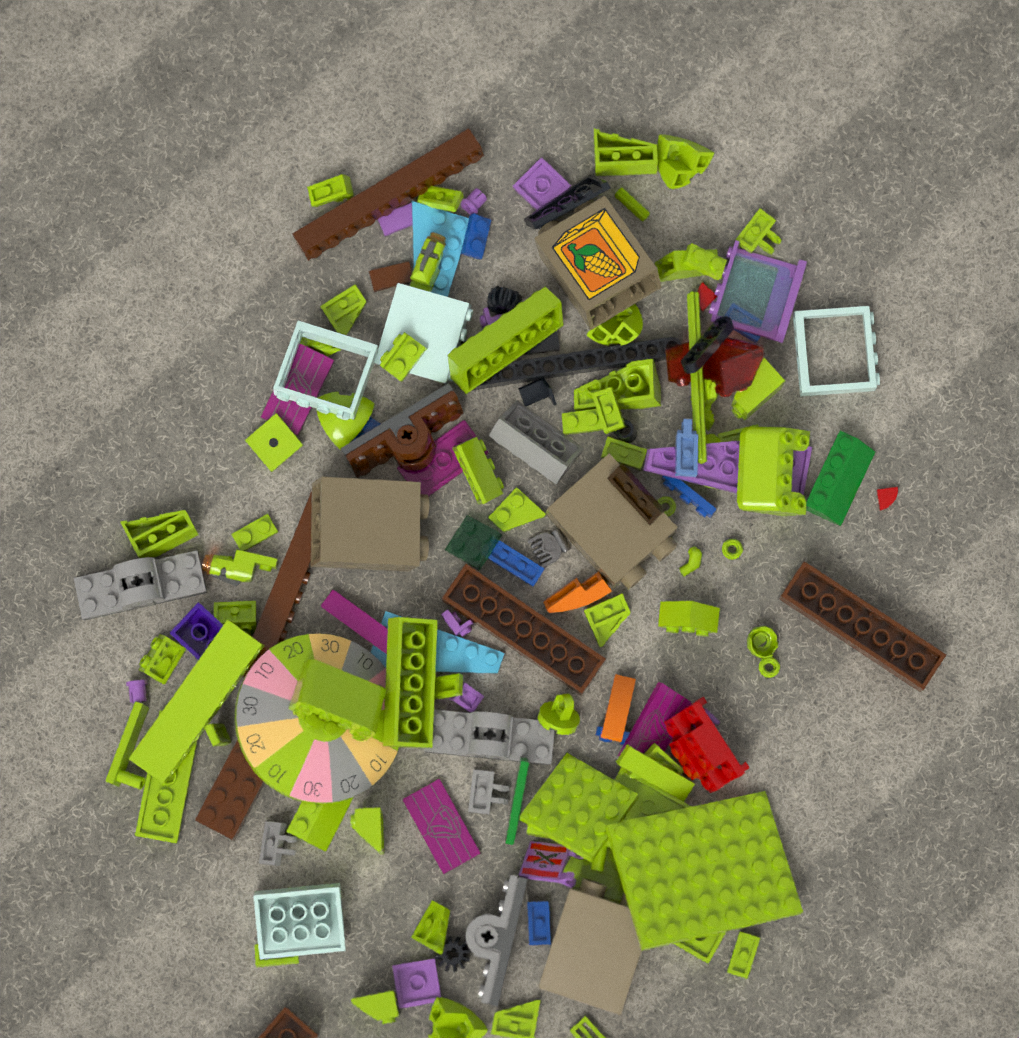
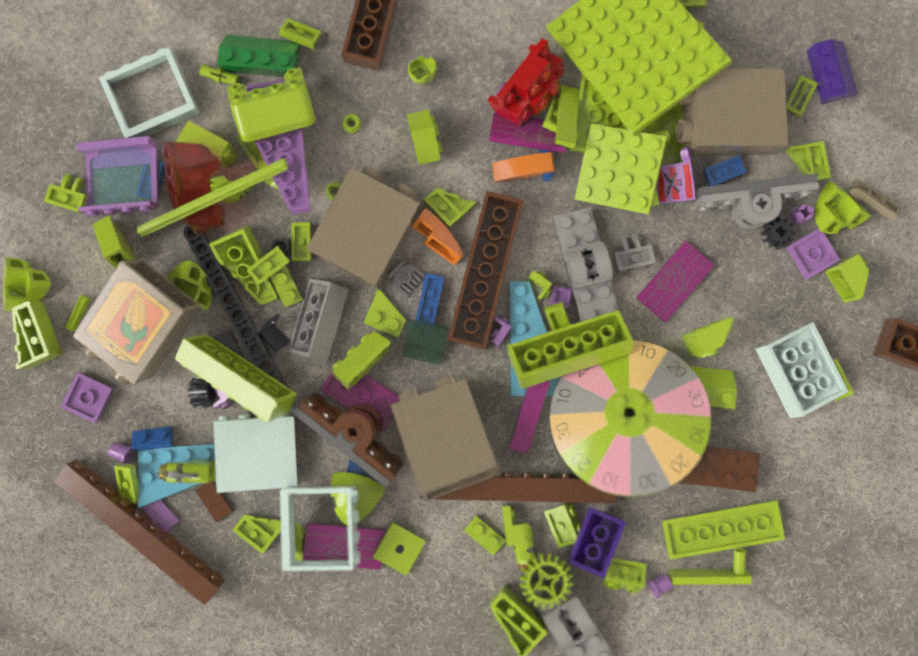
camera: 110 degrees left, 5 degrees up
lime tile [129,620,265,784] -> none
lime tile [204,724,231,746] -> none
light grey hinge [259,821,298,866] -> none
lime windscreen [288,659,386,741] -> none
lime plate [307,174,354,208] -> none
lime bracket [379,332,427,382] -> none
lime wing [411,900,450,955] -> none
green tile [505,757,529,845] -> none
black wing [524,174,610,230] -> none
lime tile [537,693,580,735] -> none
dark brown plate [607,464,665,525] -> none
blue plate [662,475,717,518] -> none
medium blue hinge [675,419,698,477] -> none
lime arm [679,546,702,577] -> none
black beam [681,316,734,374] -> none
lime plate [682,243,727,280] -> none
red tile [697,282,717,312] -> none
lime plate [759,657,780,678] -> none
red tile [876,487,898,511] -> none
none -> lime pin [200,64,240,85]
none -> lime tile [279,18,322,49]
none -> lime gear [519,553,573,609]
none -> lime bracket [528,270,552,301]
none -> medium lavender bush [790,205,814,225]

